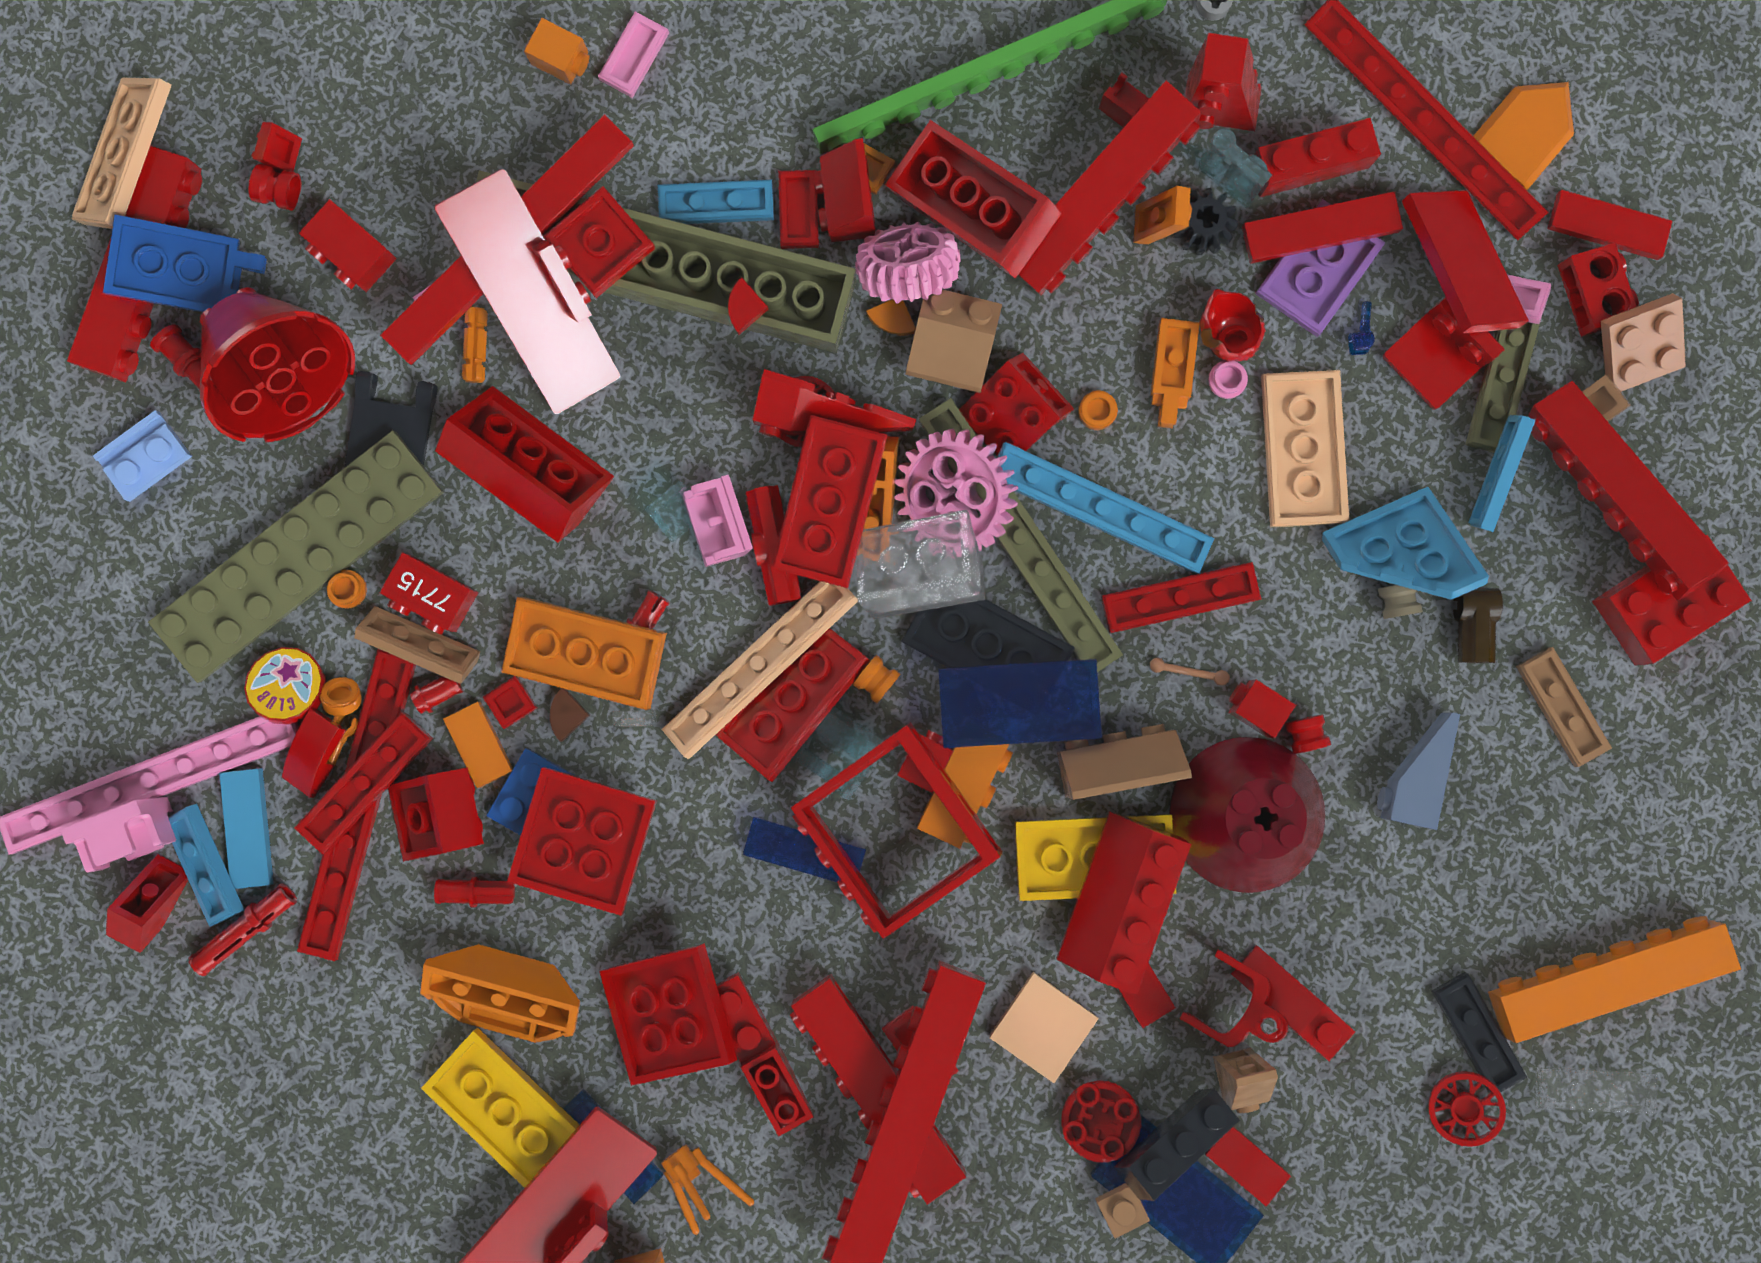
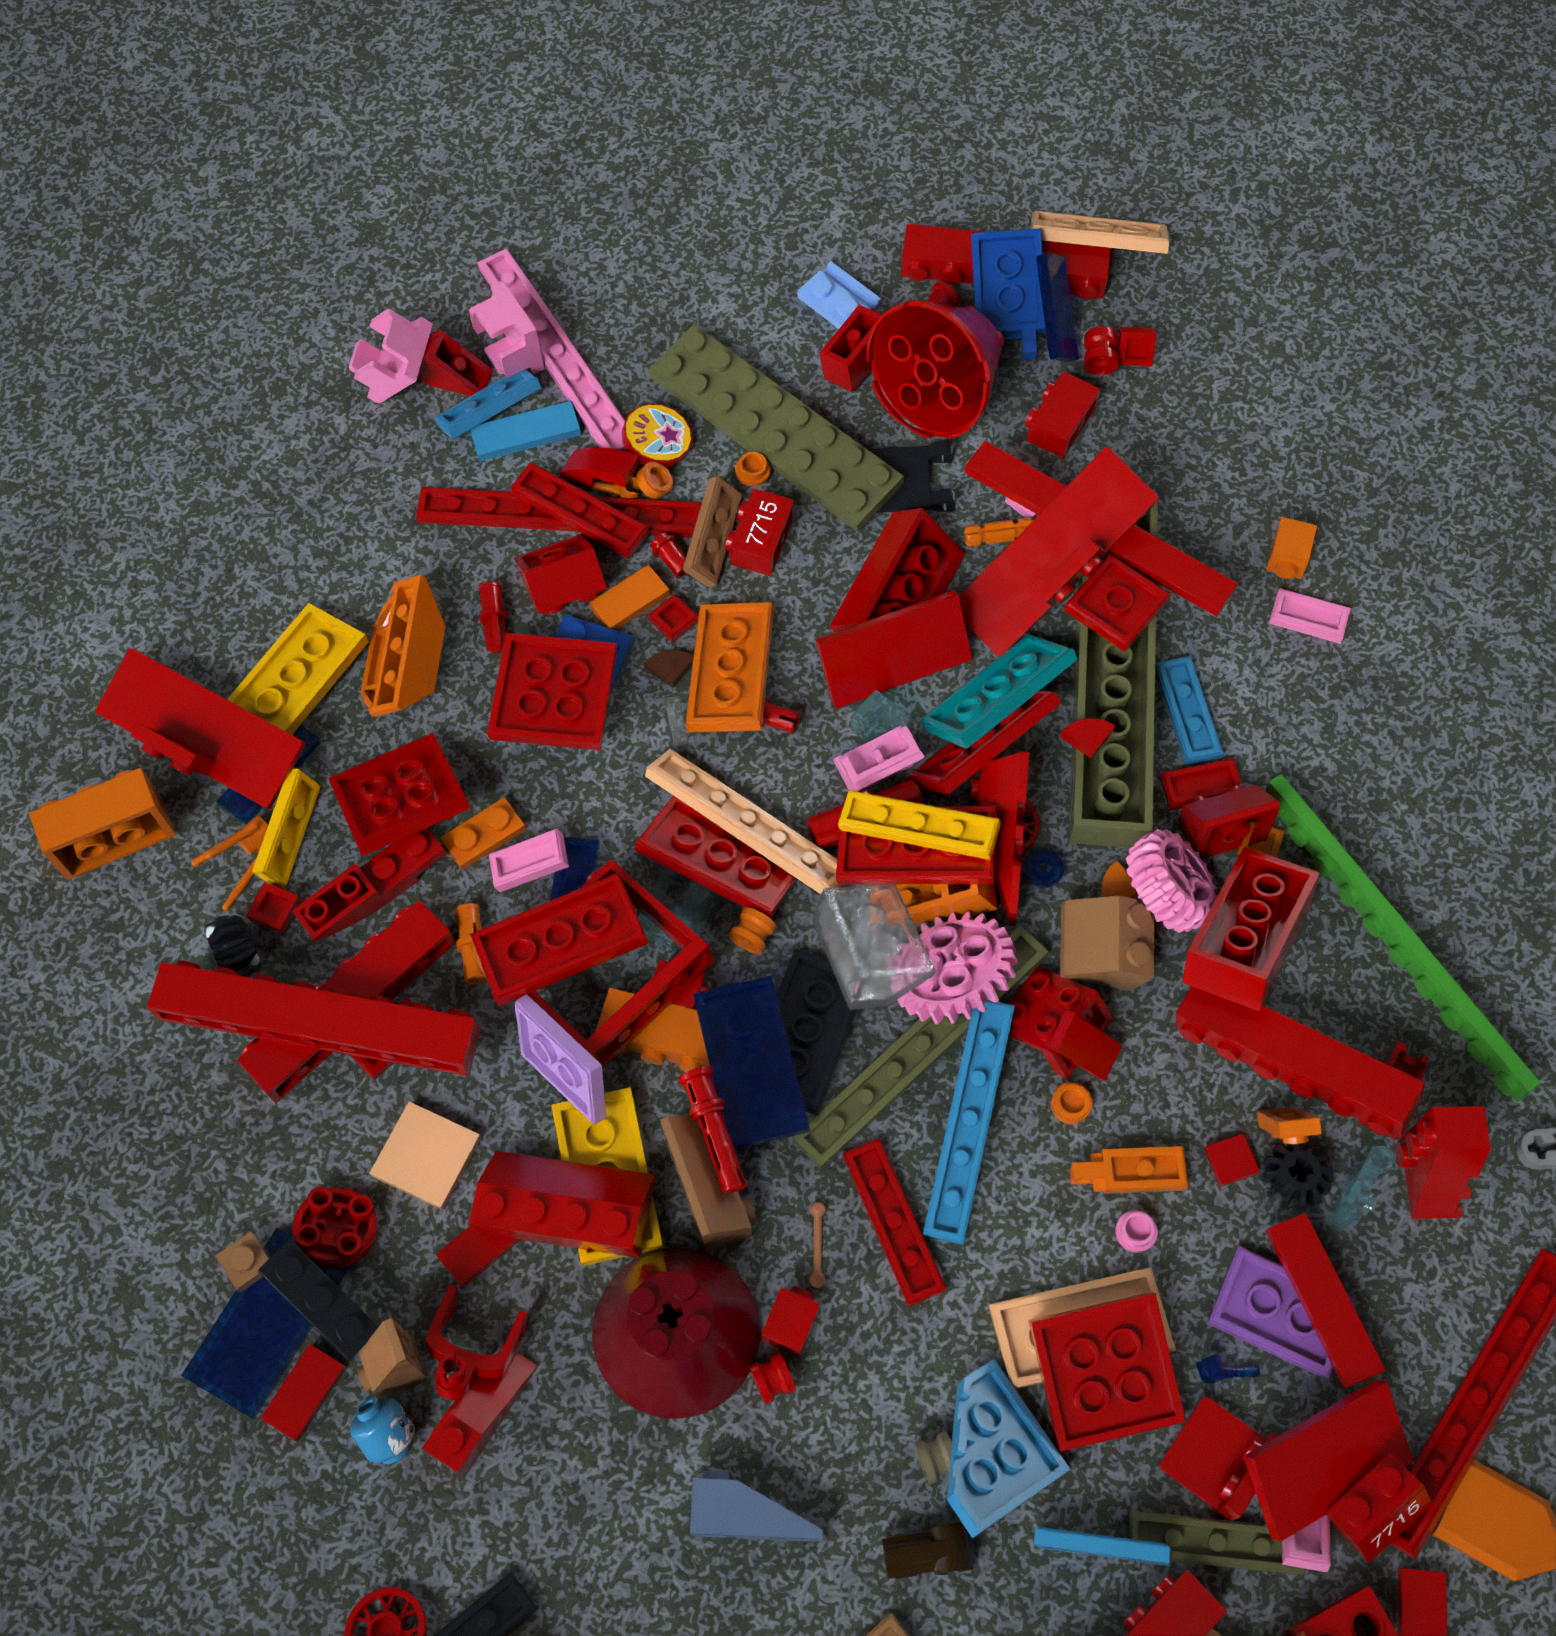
camera: 80 degrees right, 20 degrees down
red pin [188,883,297,976] -> none
red hair [1199,289,1266,362] -> none
red brick [1249,118,1381,197] -> none
none -> black gear [204,913,261,977]
none -> red plate [246,882,302,934]
none -> yellow tile [252,769,321,889]
none -> bright pink panel [349,309,433,403]
none -> dark azure head [350,1397,415,1465]
none -> orange plate [440,797,526,871]
none -> orange pin [454,903,488,985]
none -> red tile [470,872,649,1007]
none -> bright pink tile [489,829,569,892]
none -> lavender tile [515,994,606,1125]
none -> red pin [677,1066,748,1195]
none -> red tile [815,590,972,709]
none -> red brick [819,304,882,393]
none -> yellow tile [838,790,1001,860]
none -> red tile [907,691,1061,795]
none -> teal tile [920,634,1078,749]
none -> clear blue plate [1025,850,1064,888]
none -> red plate [1028,1292,1186,1452]
none -> clear blue tile [1036,253,1079,362]
none -> red tile [1048,1010,1122,1081]
none -> red tile [1204,1134,1260,1187]
none -> red brick [1326,1453,1433,1564]

